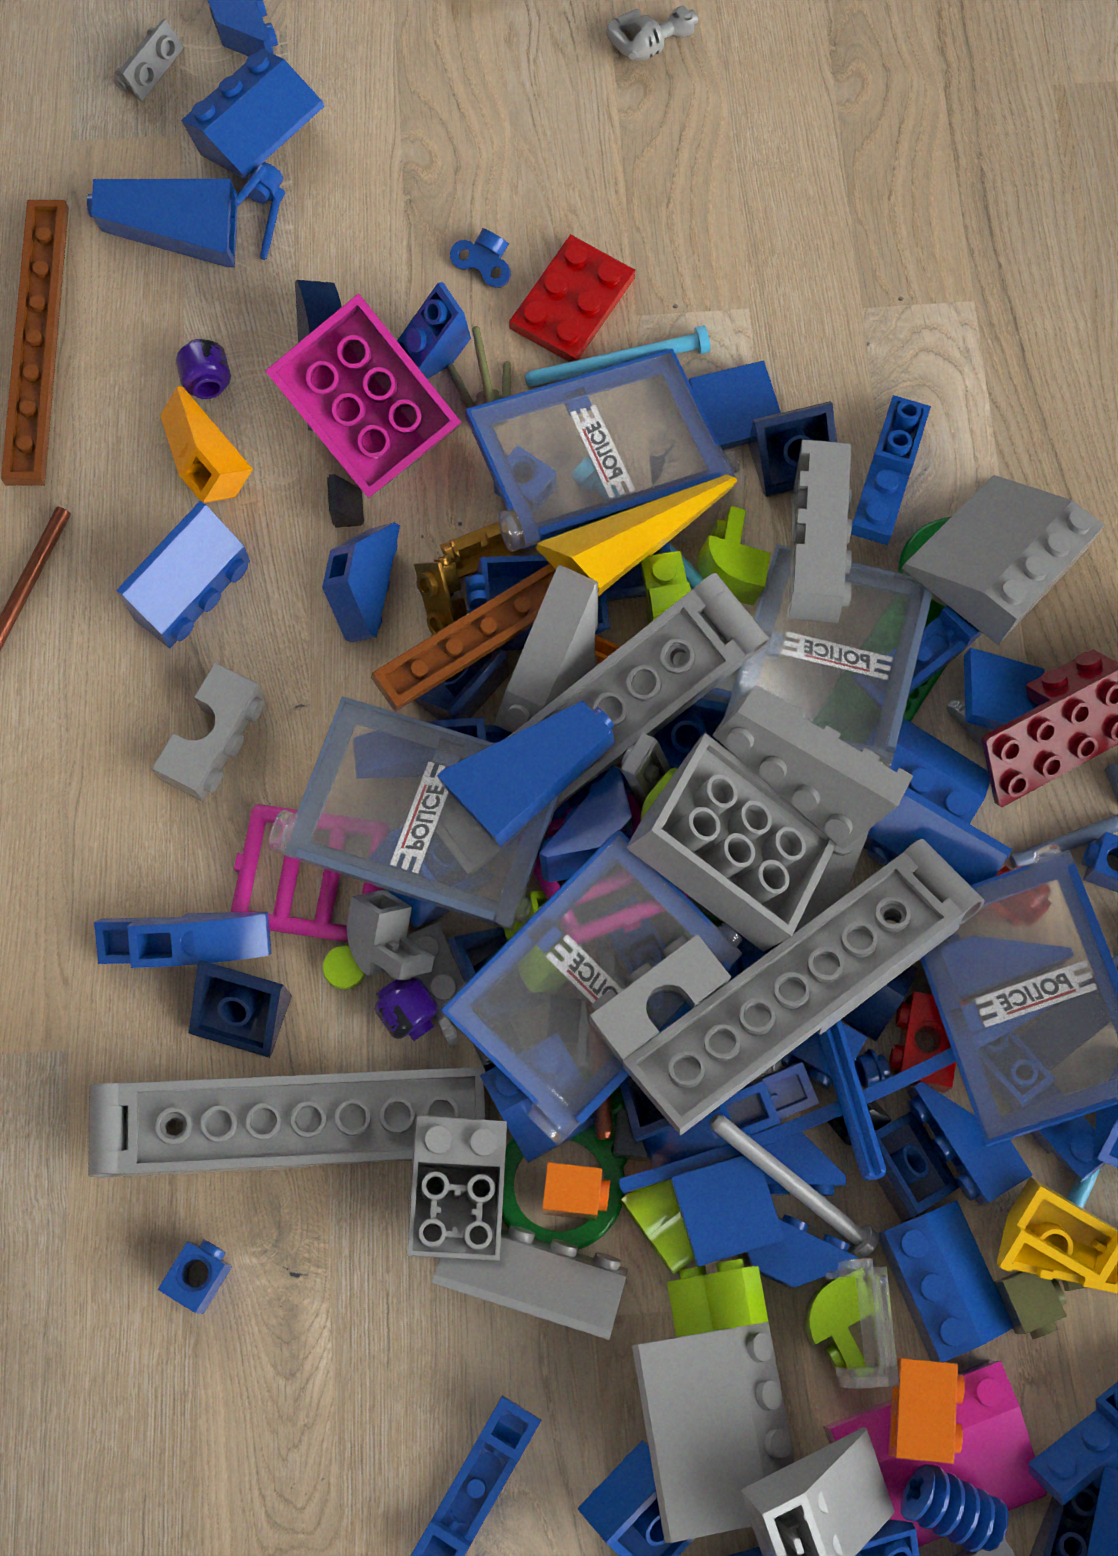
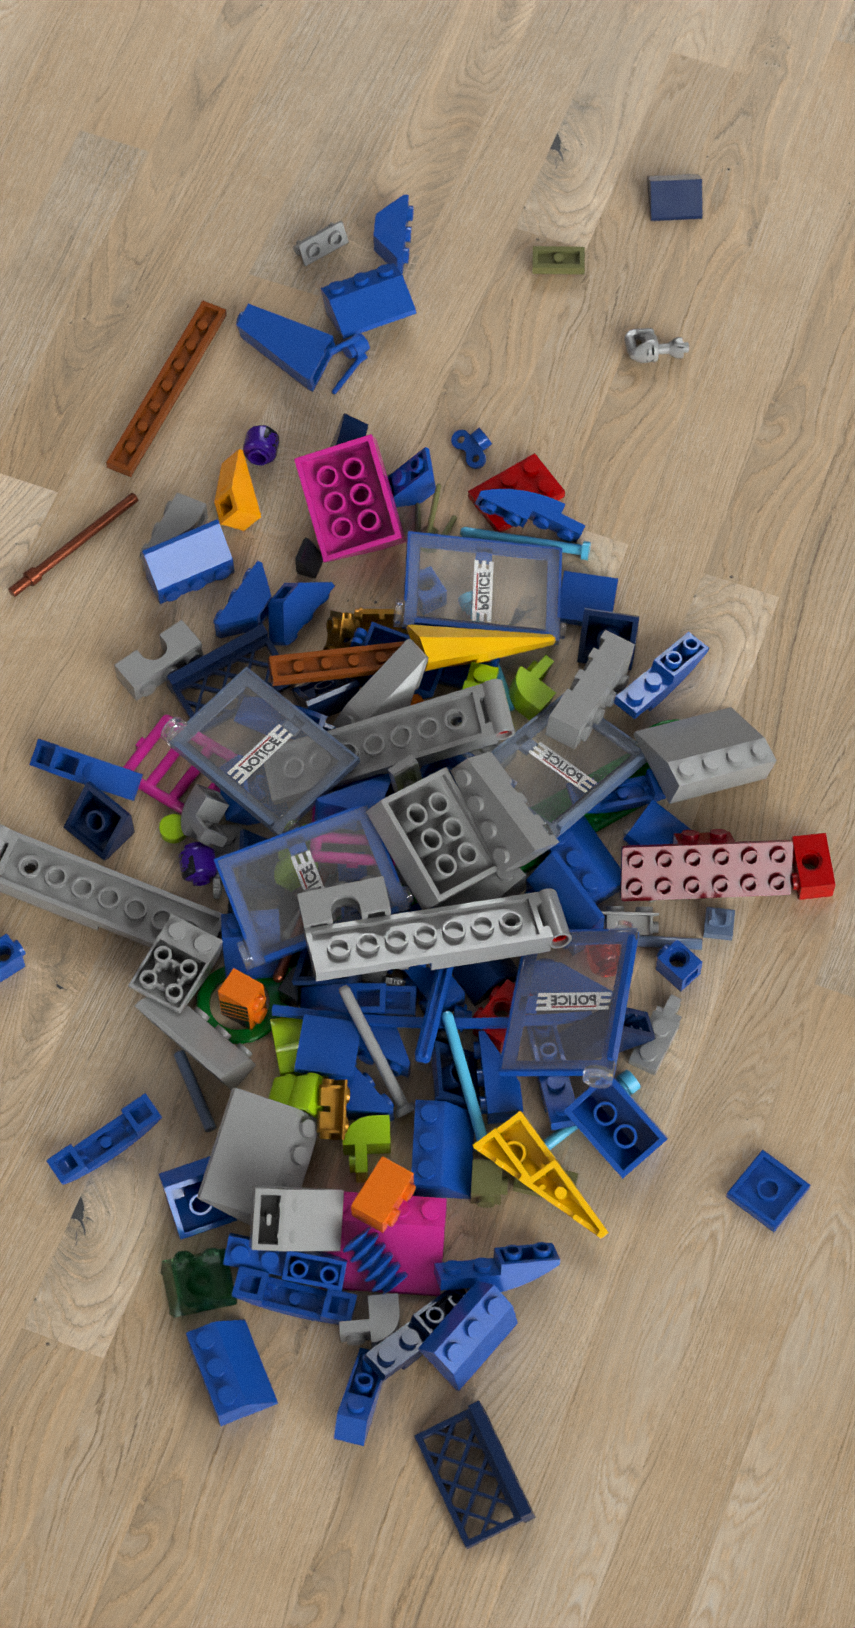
camera: 25 degrees right, 10 degrees down
blue slope [437,701,615,848] -> none
clear panel [826,1258,899,1389] -> none
none -> light grey slope [140,493,208,571]
none -> dark blue fence [166,624,295,735]
none -> sand blue bar [174,1050,216,1132]
none -> blue slope [213,561,272,638]
none -> pearl gold hinge [316,1079,350,1140]
none -> medium azure bar [441,1011,487,1152]
none -> blue slope [475,489,586,542]
none -> light grey hinge [601,906,659,936]

